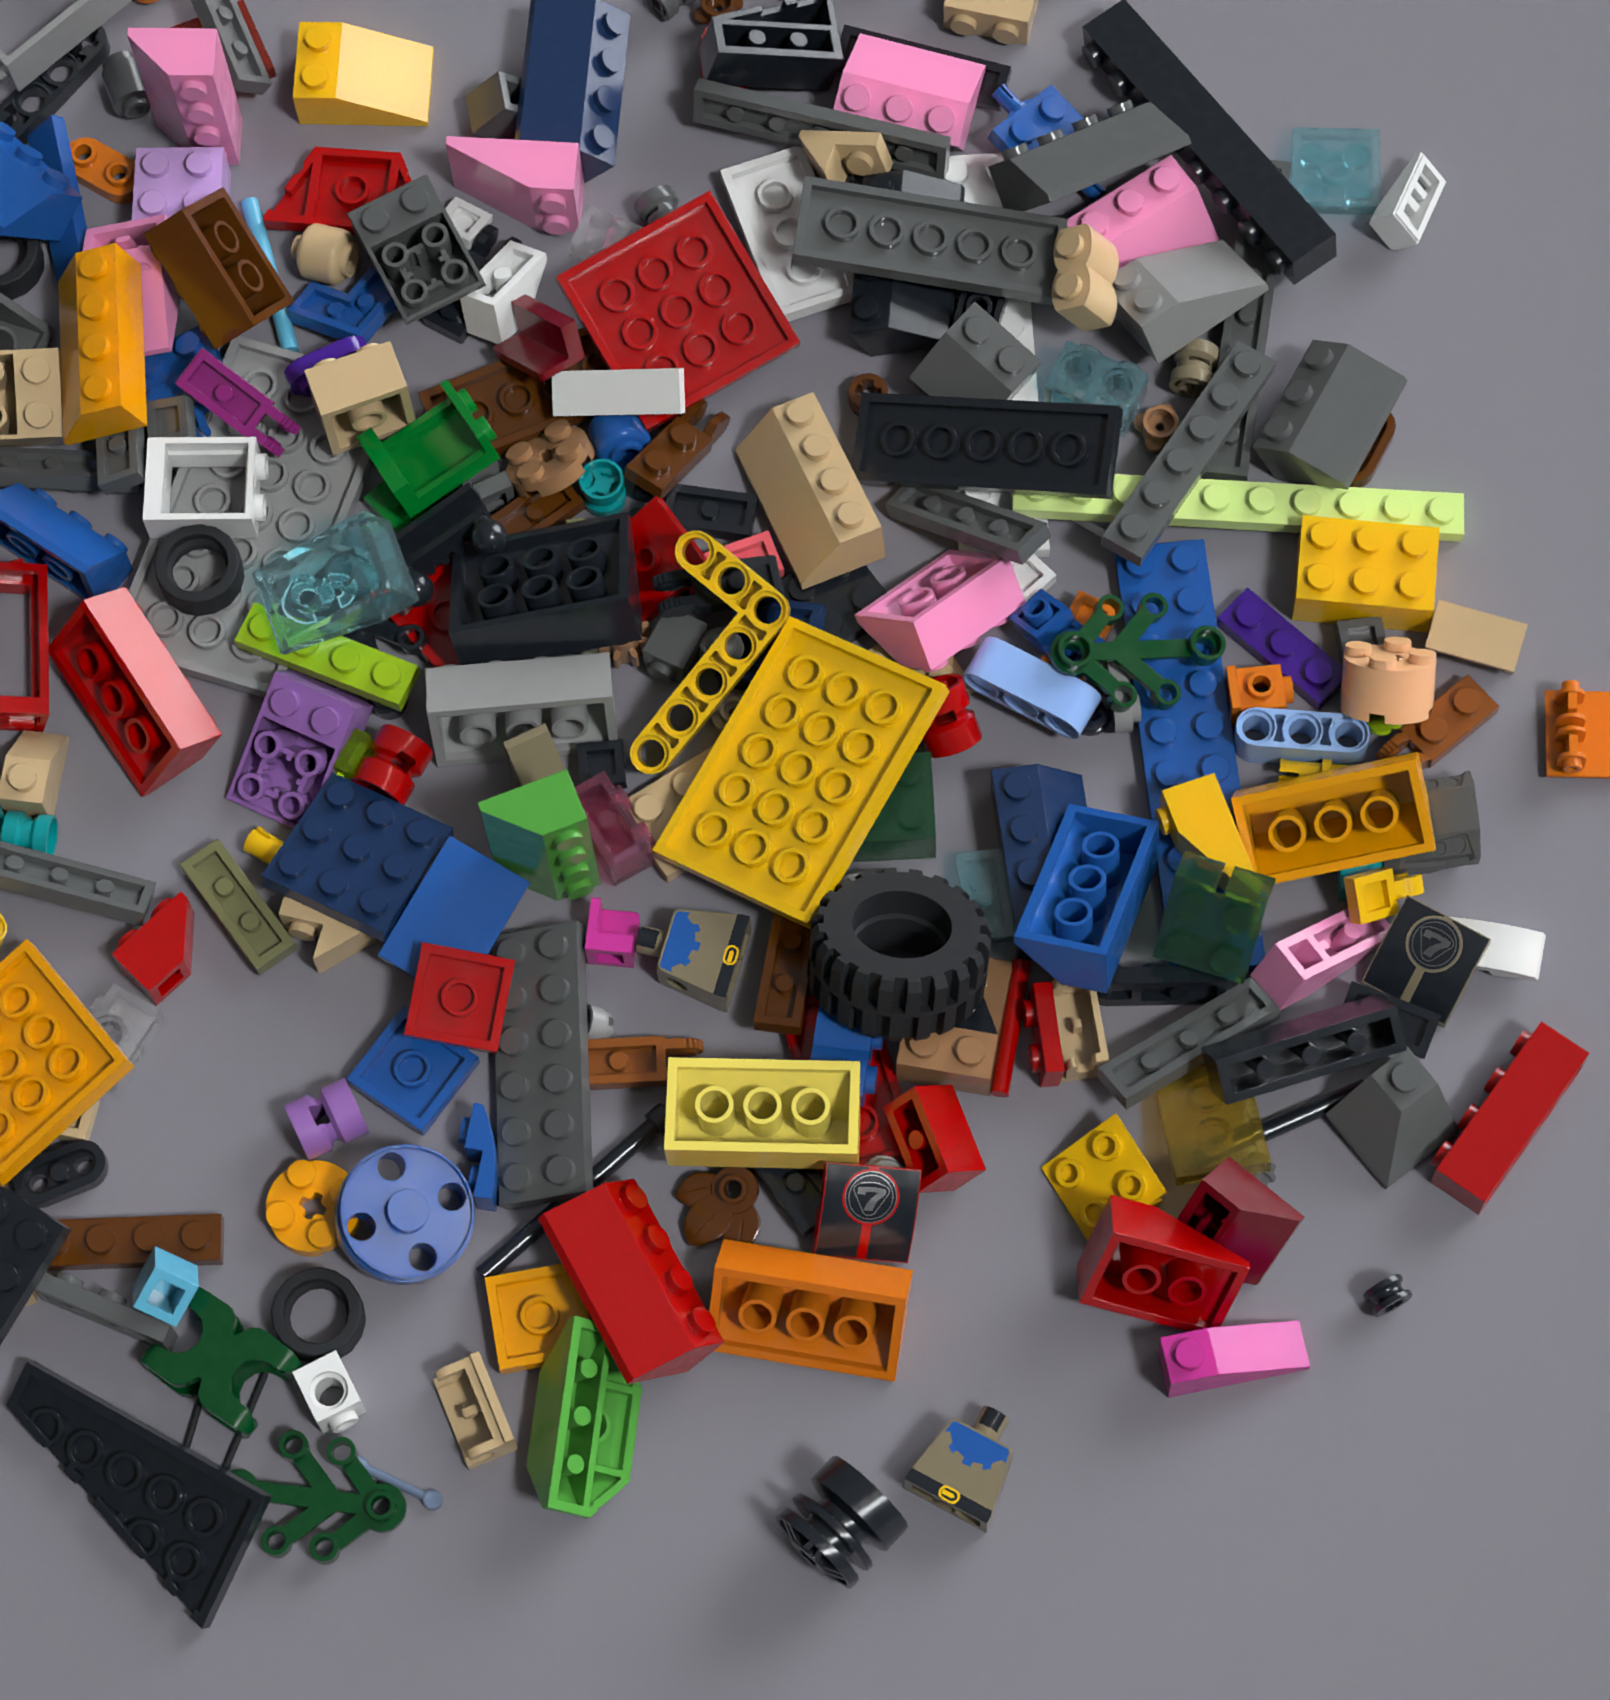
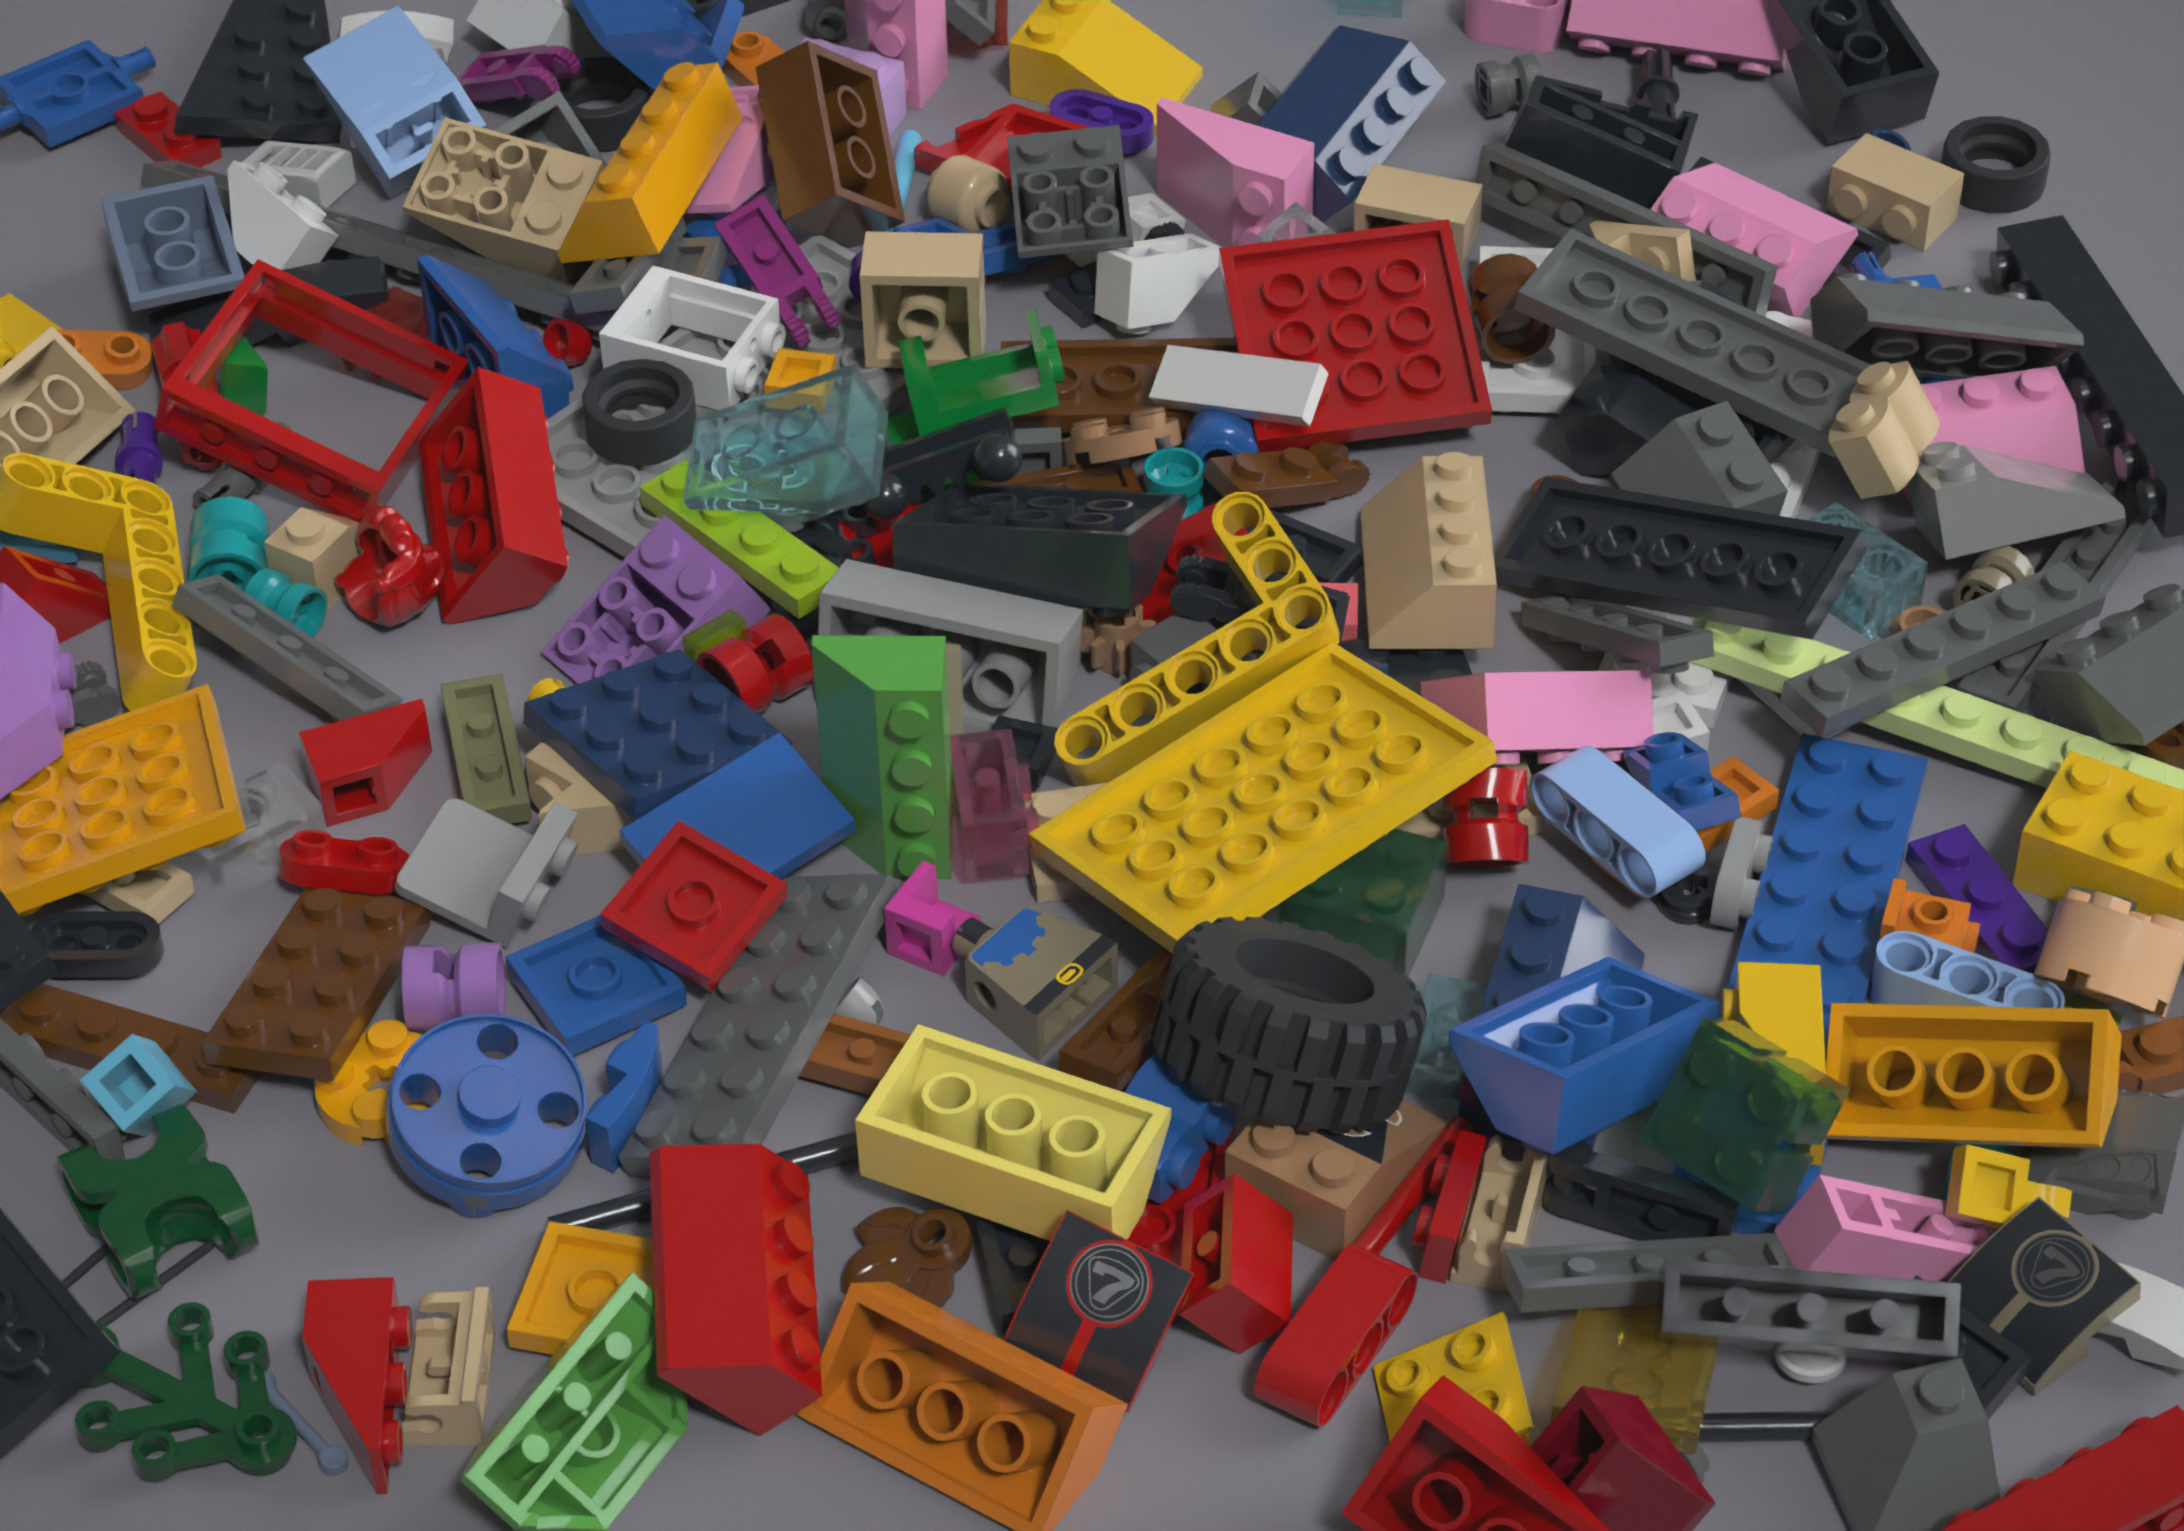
camera: 20 degrees right, 25 degrees down
black tyre [271,1267,366,1363] -> none
white brick [292,1350,367,1434] -> none
dark red panel [493,294,585,381] -> none
dark green plant [1049,592,1226,713] -> none
none -> reddish brown plate [202,888,431,1081]
none -> red plate [278,830,410,895]
none -> red slope [302,1277,413,1494]
none -> red hair [335,505,449,627]
none -> light grey bracket [395,798,579,948]
none -> red hinge [542,318,593,367]
none -> light orange plate [764,348,837,410]
none -> dark purple plate [1050,89,1154,156]
none -> red beam [1254,1243,1418,1428]
none -> tan brick [1354,164,1483,269]
none -> reddish brown wheel [1466,253,1556,364]

